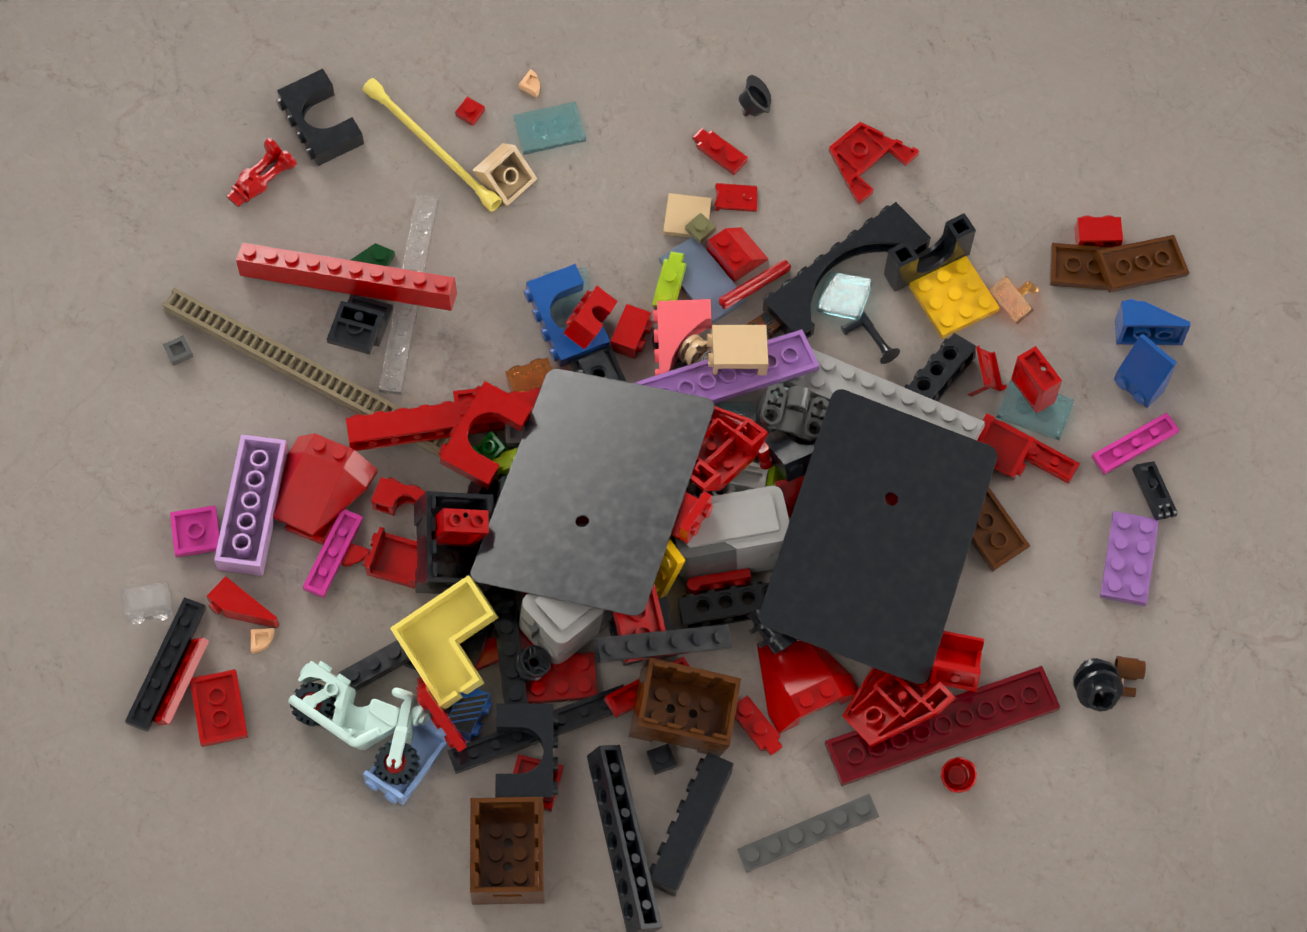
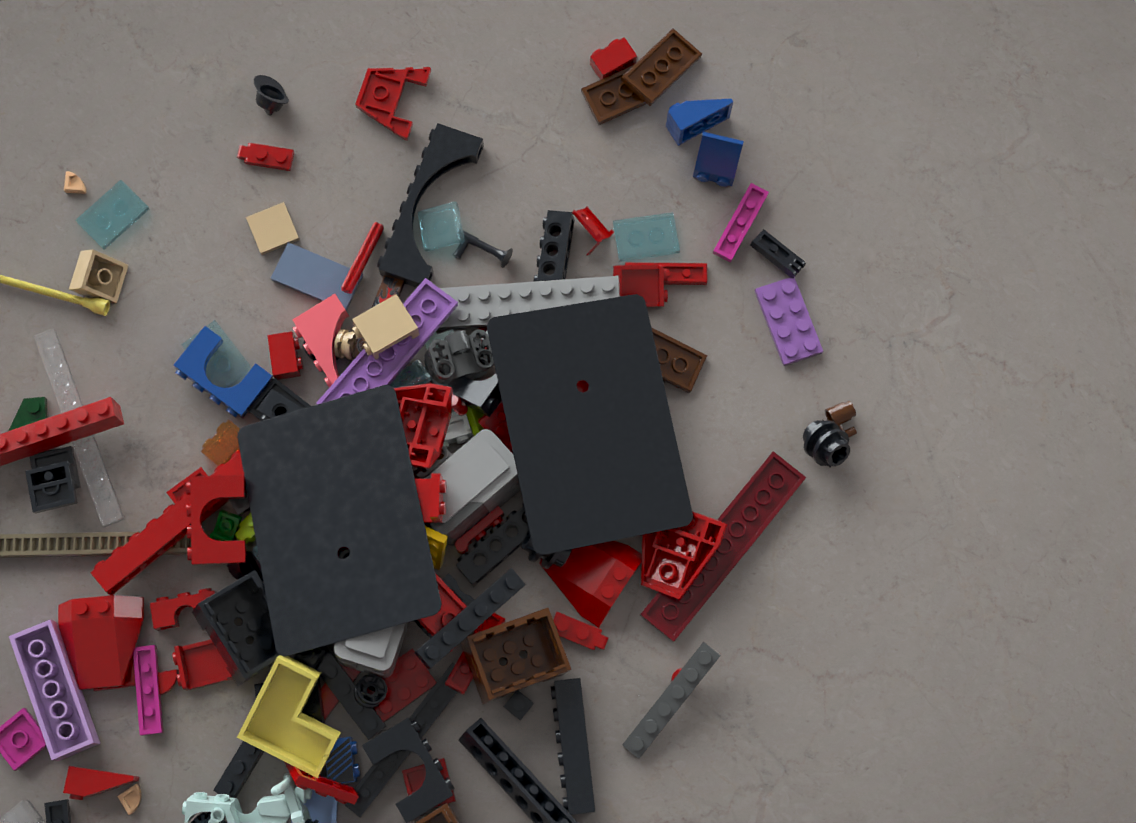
camera: 30 degrees left, 10 degrees up
red window [431,508,489,547] -> none
red plate [455,96,485,126] -> none
red arch [563,286,618,350] -> none
lime hinge [652,251,686,308] -> none
olive plate [685,213,716,244] -> none
red slope [707,227,768,283] -> none
red piece [714,183,757,212] -> none
black arch [884,213,976,292] -> none
yellow plate [909,256,1000,339] -> none
red panel [930,631,984,692] -> none
red hair [940,757,977,793] -> none
clear orange plate [989,276,1038,324] -> none
red window [1011,346,1062,414] -> none

